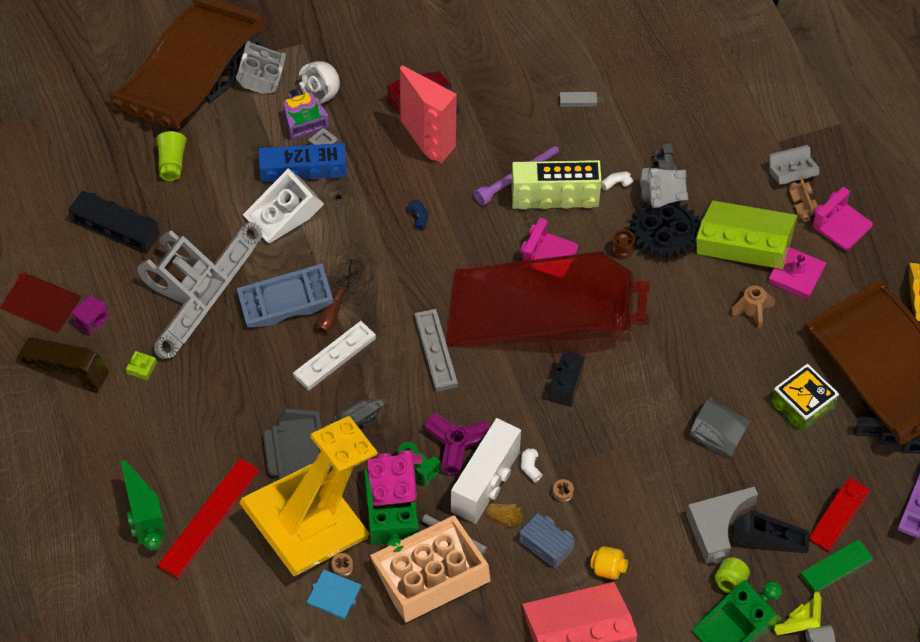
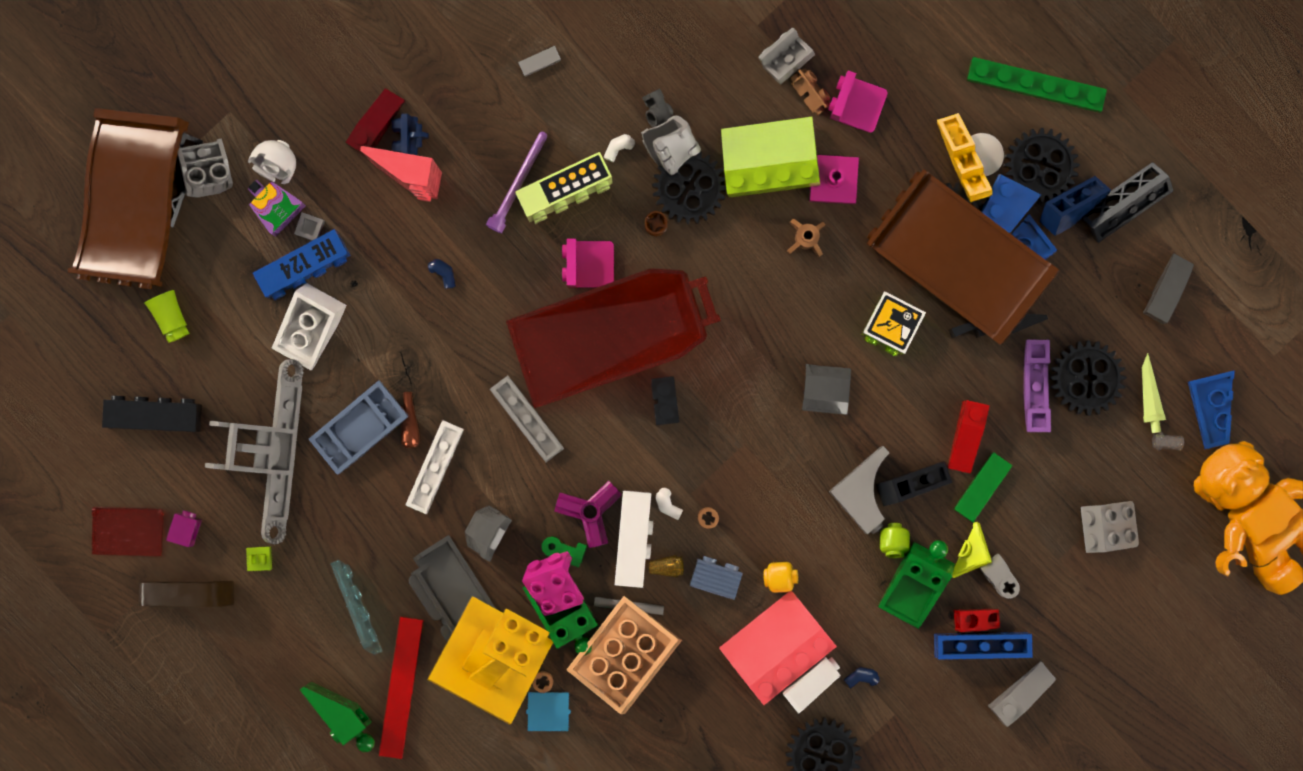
camera: 25 degrees left, 30 degrees up
none -> clear light blue wing [331,560,383,655]

